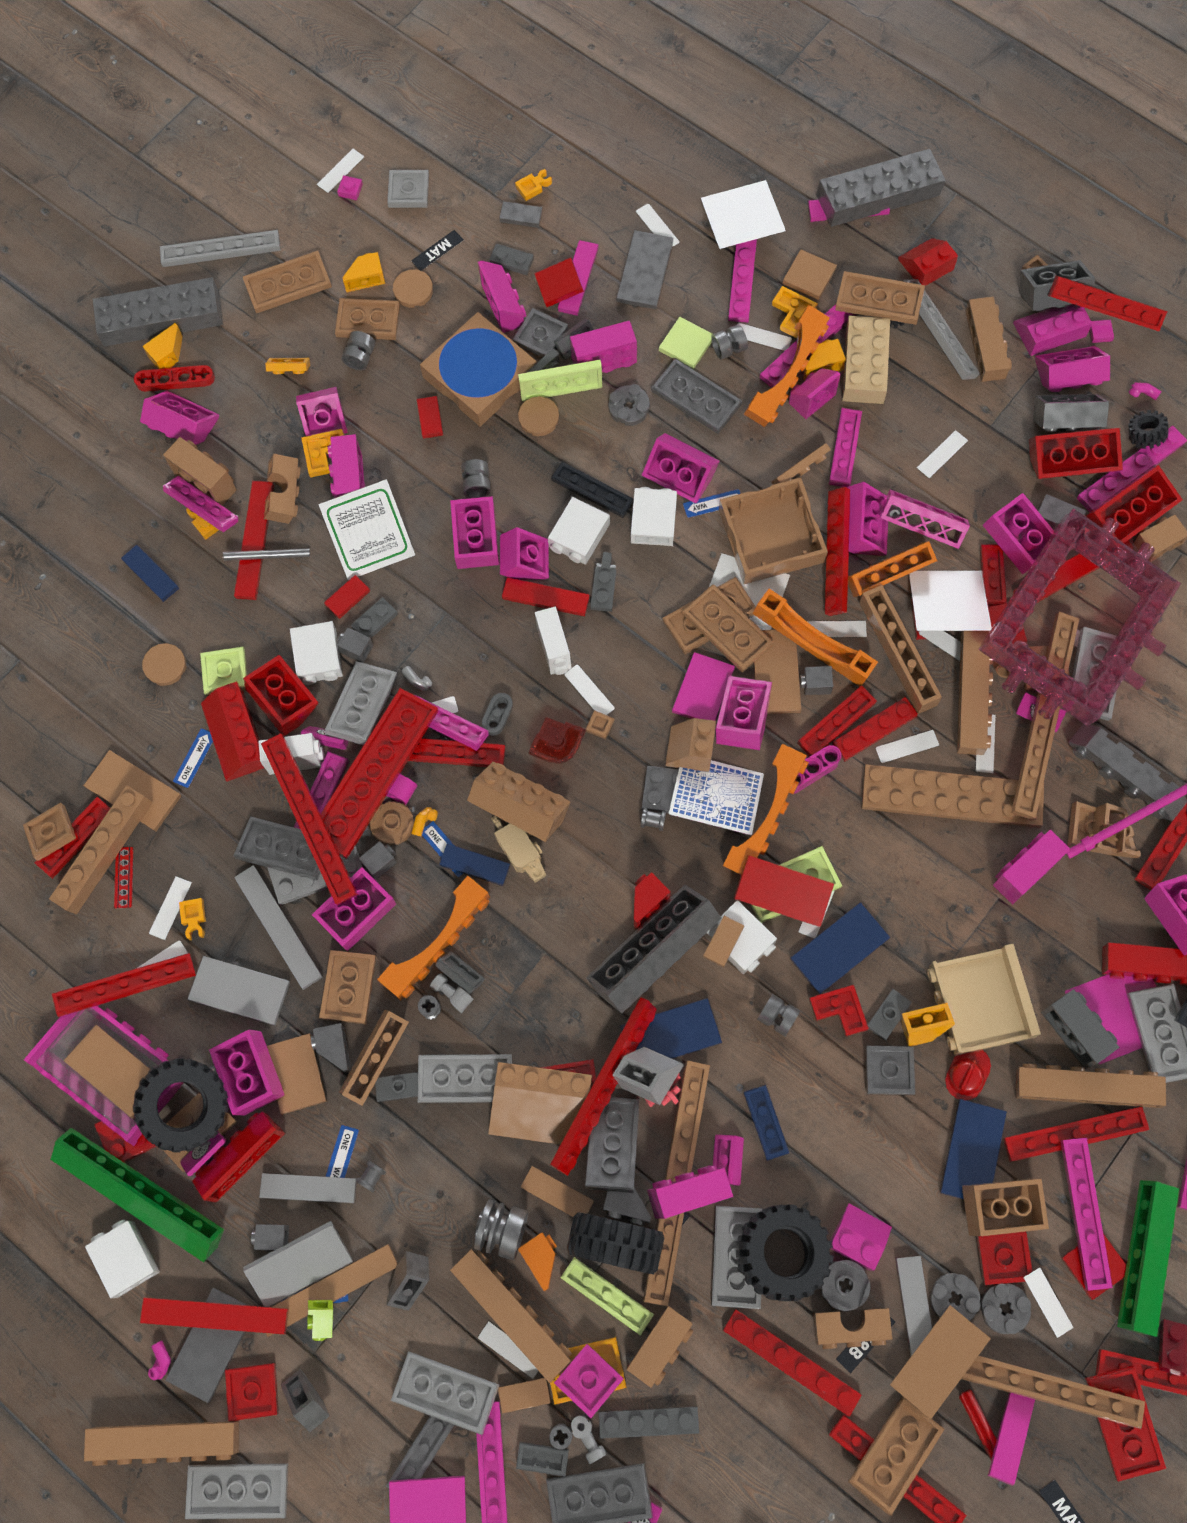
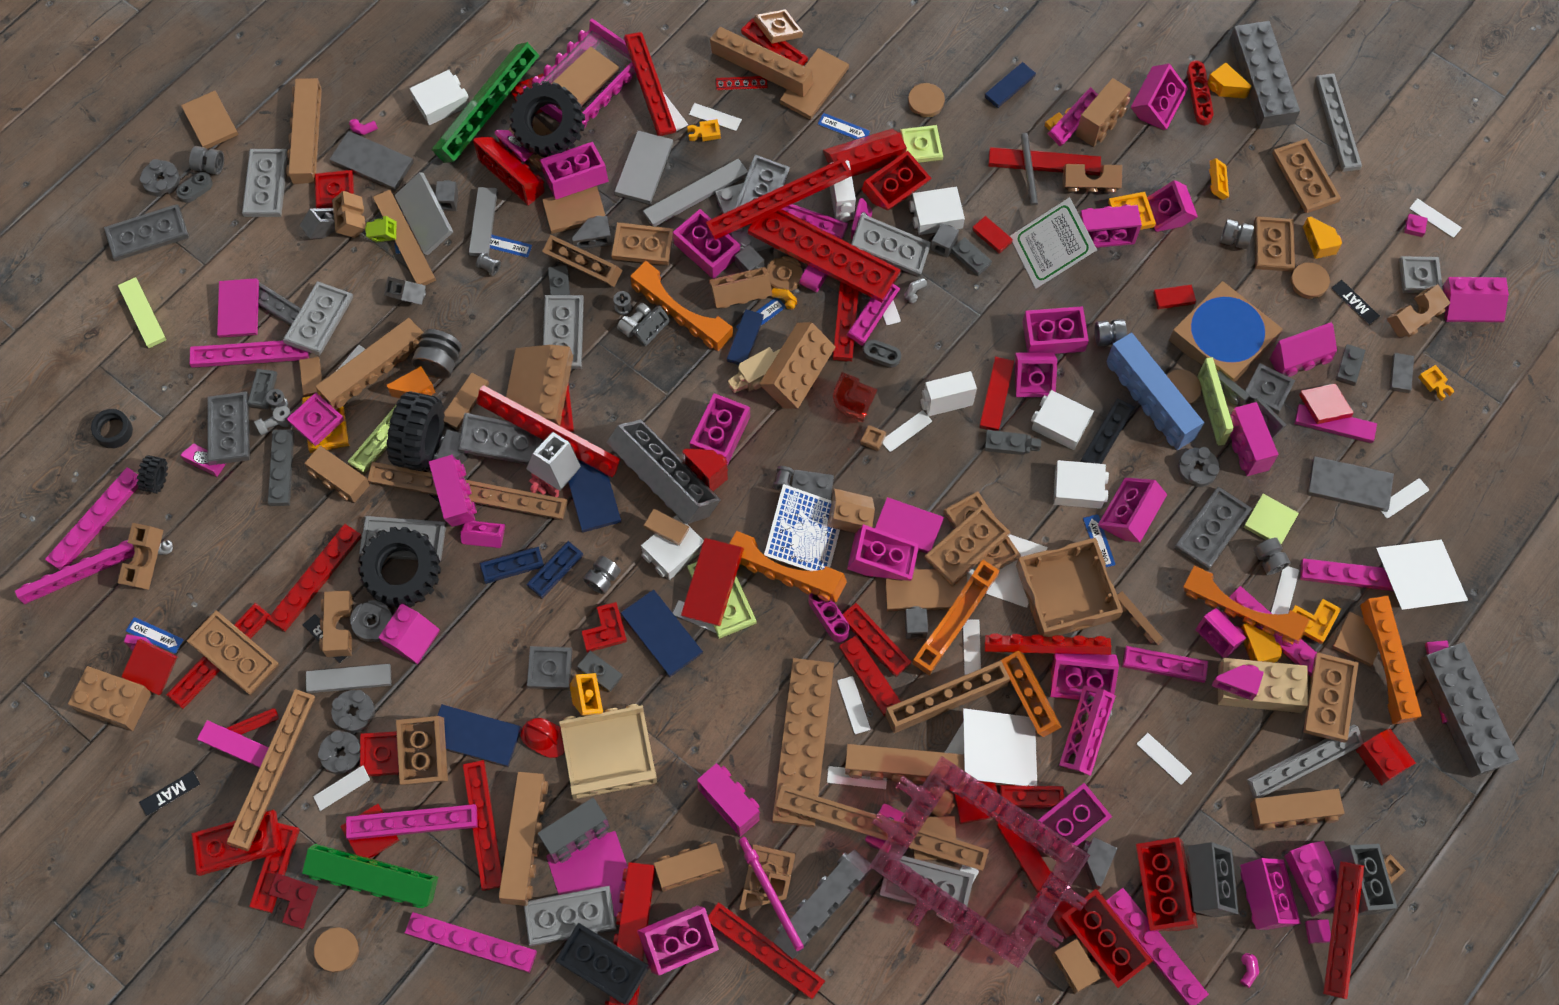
camera: 85 degrees right, 5 degrees down
red tile [140,1298,289,1334] -> none
medium nougat tile [890,1305,991,1419] -> none
black tyre [1128,410,1168,449] -> none
none -> medium nougat brick [332,191,366,238]
none -> dark blue tile [527,541,584,599]
none -> medium nougat brick [654,842,725,892]
none -> dark pink brick [690,393,750,466]
none -> medium nougat brick [709,267,772,308]
none -> medium blue brick [1106,333,1204,450]
none -> dark pink slope [1212,665,1264,701]
none -> orange arch [1360,596,1422,725]
none -> medium nougat arch [1387,284,1450,338]
none -> dark pink slope [1442,277,1509,322]

